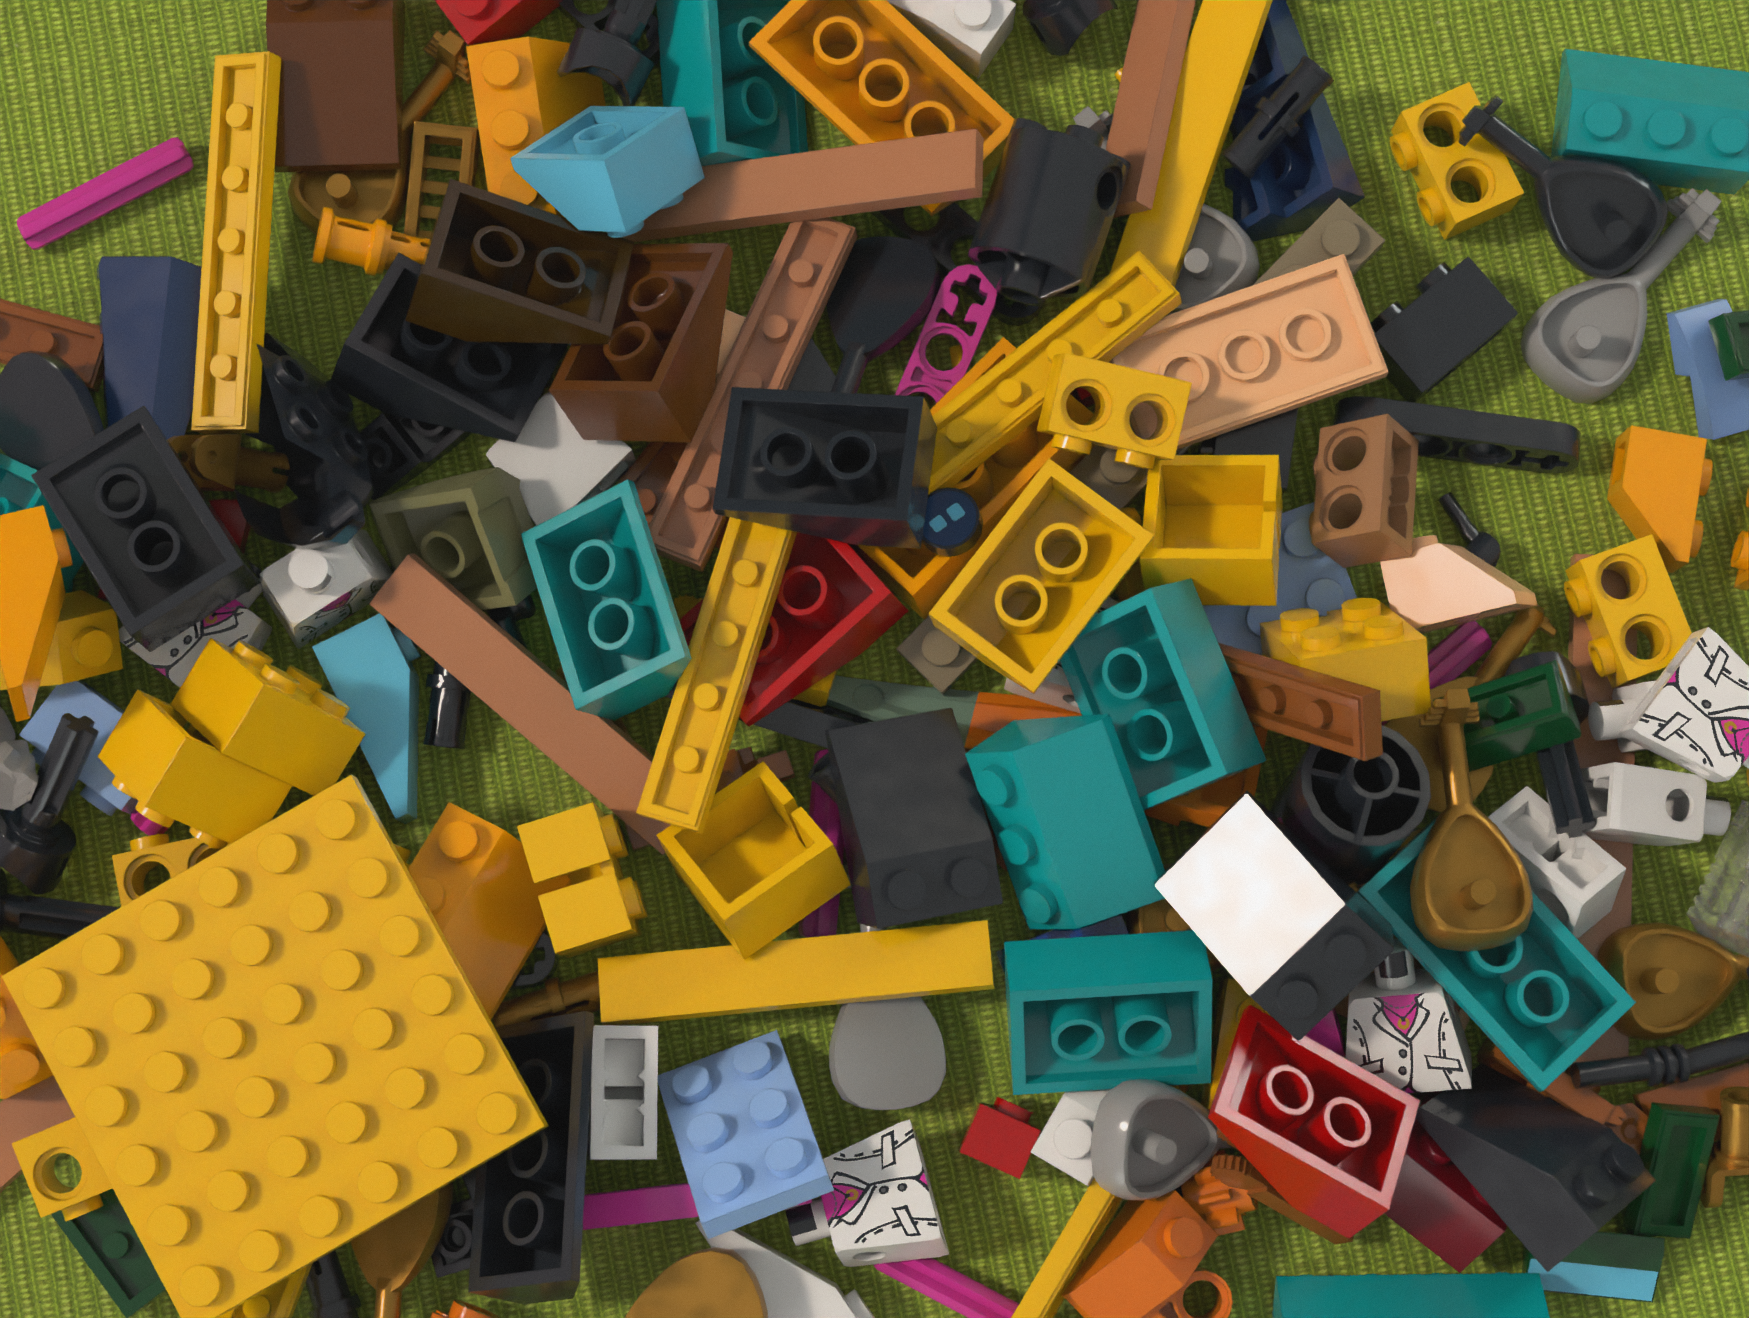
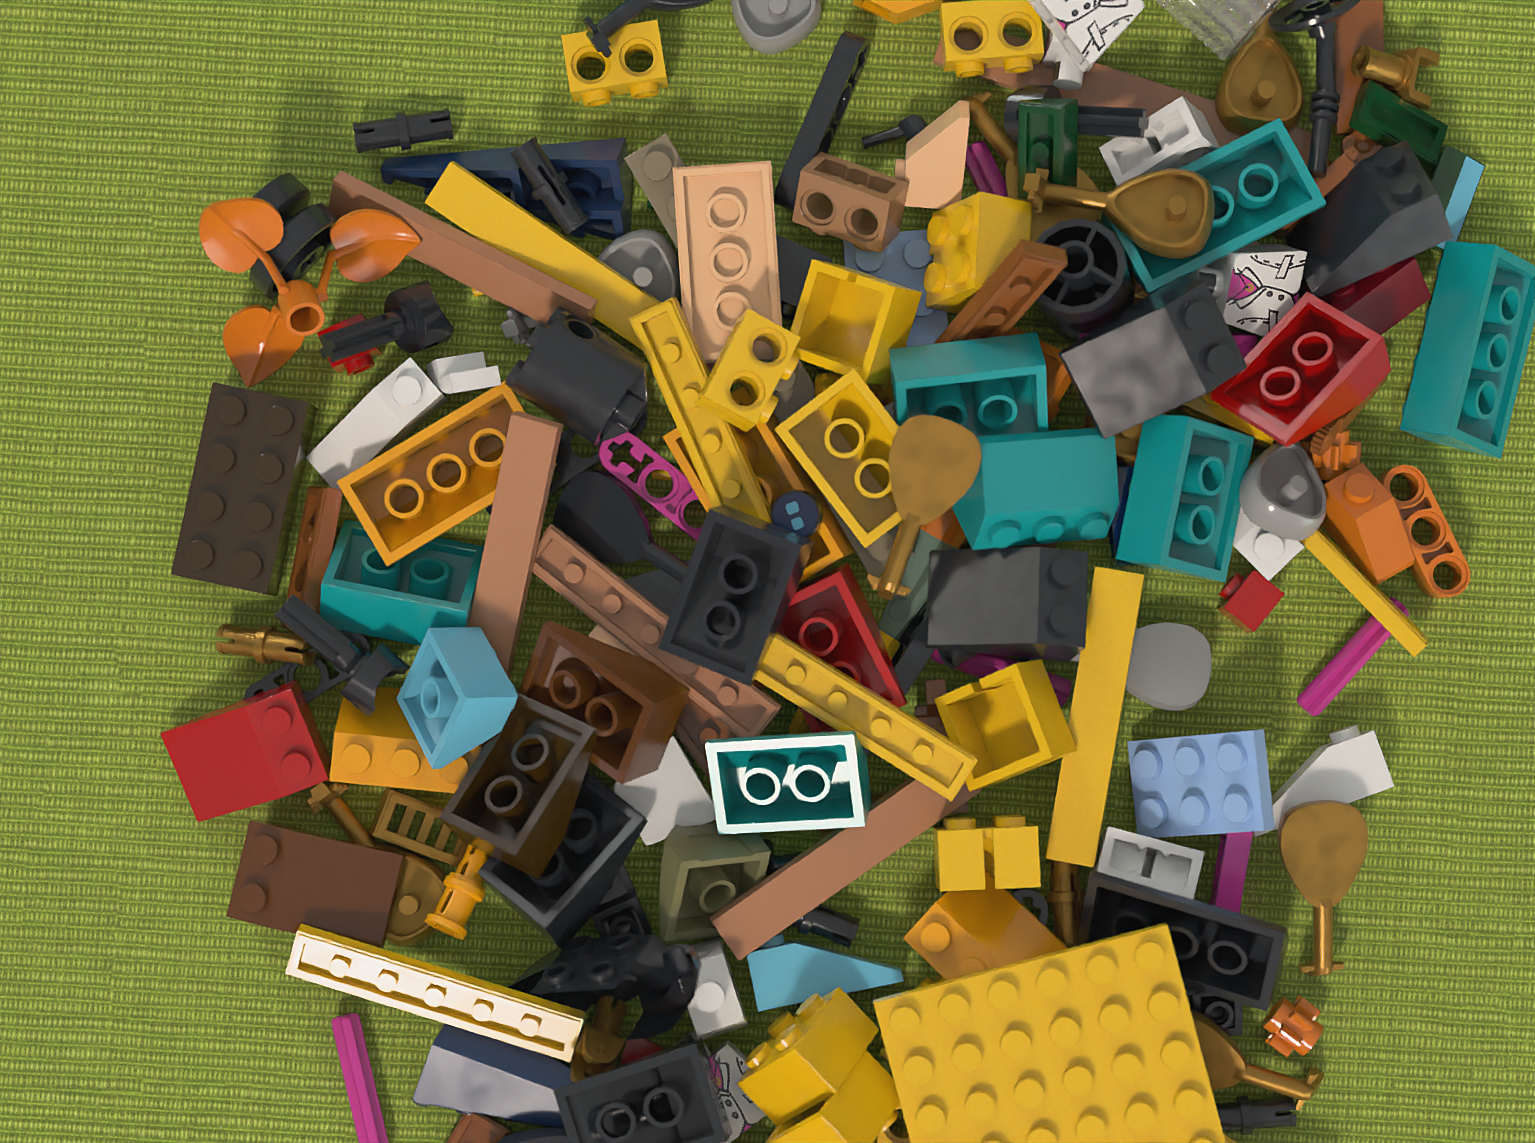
camera: 70 degrees left, 5 degrees up
white torso [786,1119,949,1267] -> none
black brick [1370,256,1518,403] -> none
white torso [1581,762,1731,846] -> none
none -> white slope [426,352,501,394]
none -> pearl gold piece [866,415,982,601]

